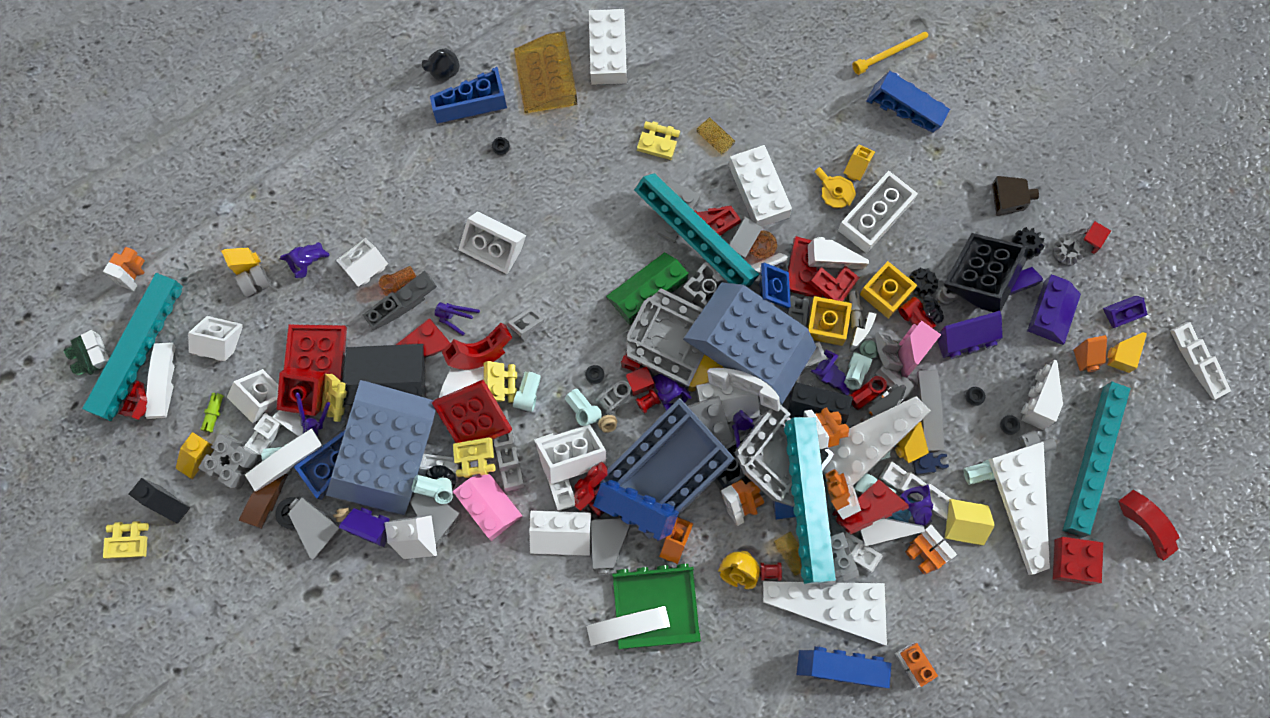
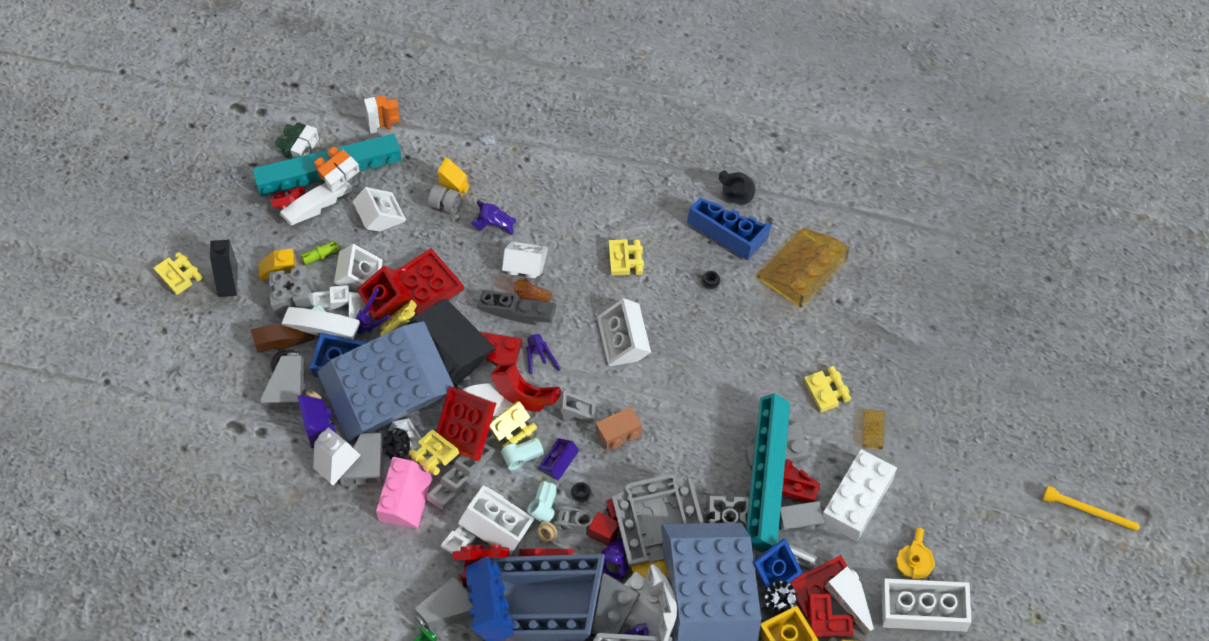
camera: 50 degrees right, 15 degrees down
light aqua piece [411,475,453,504] -> none
white slope [529,511,592,556] -> none
white brick [589,9,627,85] -> none
green slope [606,252,689,325] -> none
red bush [635,389,661,414] -> none
clear orange gear [750,230,777,259] -> none
yellow slope [844,144,875,181] -> none
blue wedge [866,71,950,133] -> none
none -> hips [314,147,360,192]
none -> red wing [519,548,573,556]
none -> dark purple slope [537,438,579,480]
none -> nougat brick [596,407,642,450]
none -> light yellow plate [609,239,644,276]
none -> black gear [765,581,798,615]

